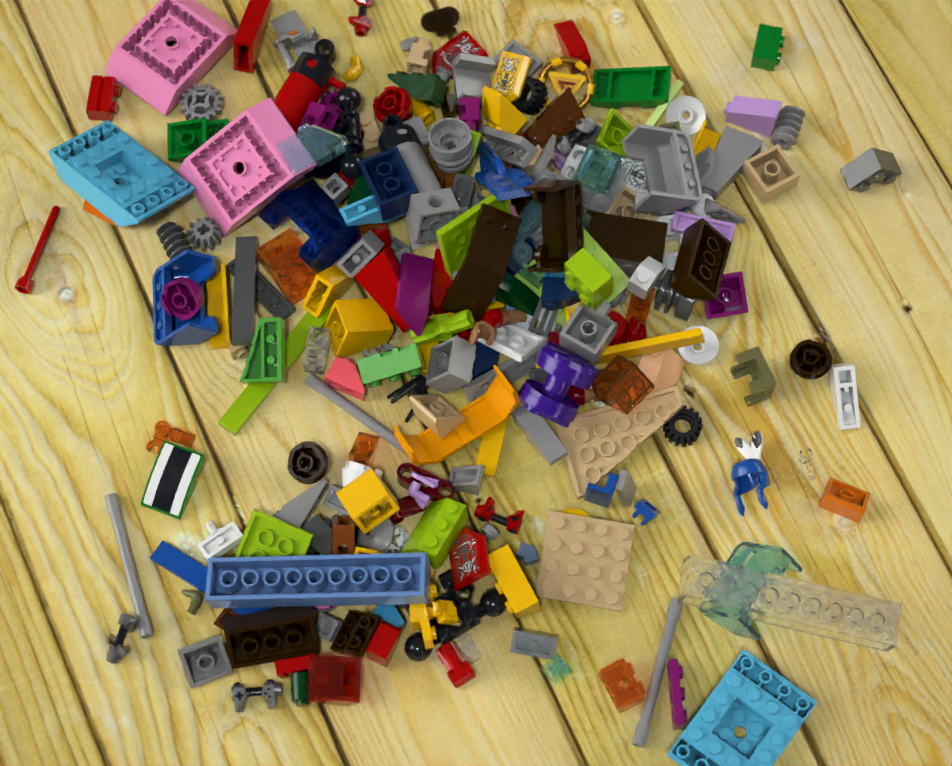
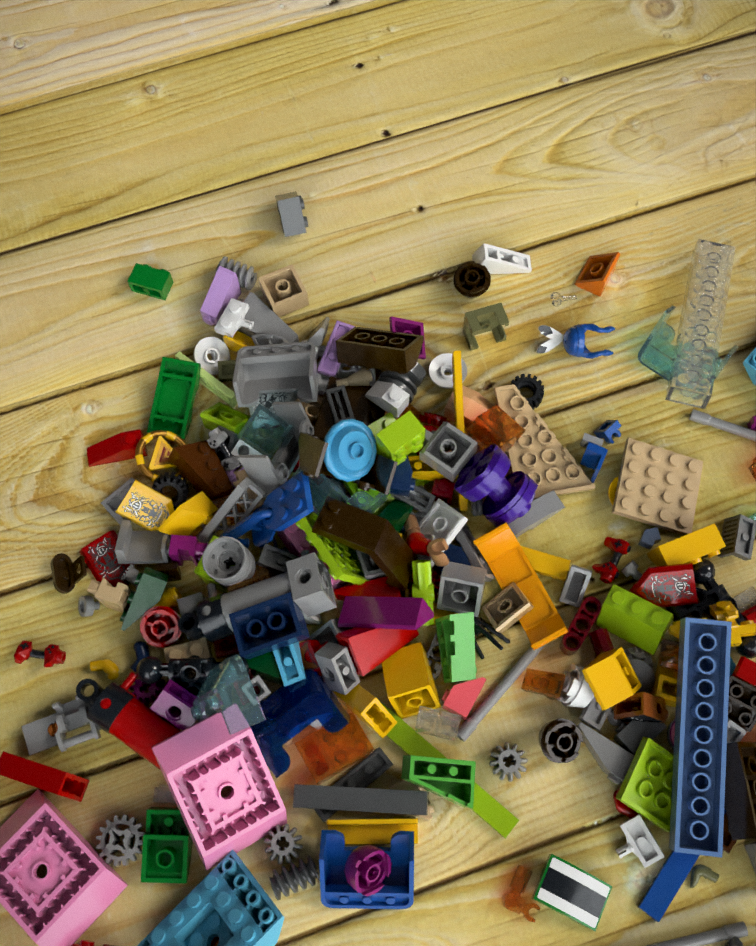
camera: 80 degrees left, 0 degrees up
lavender piece [408,471,439,509] -> none
none -> dark blue arm [129,641,150,672]
none -> white plate [214,298,254,338]
none -> dark azure piece [323,419,377,482]
none -> dark grey tile [325,385,355,424]
none -> dark tan cone [336,367,373,387]
none -> light grey gear [489,742,528,782]

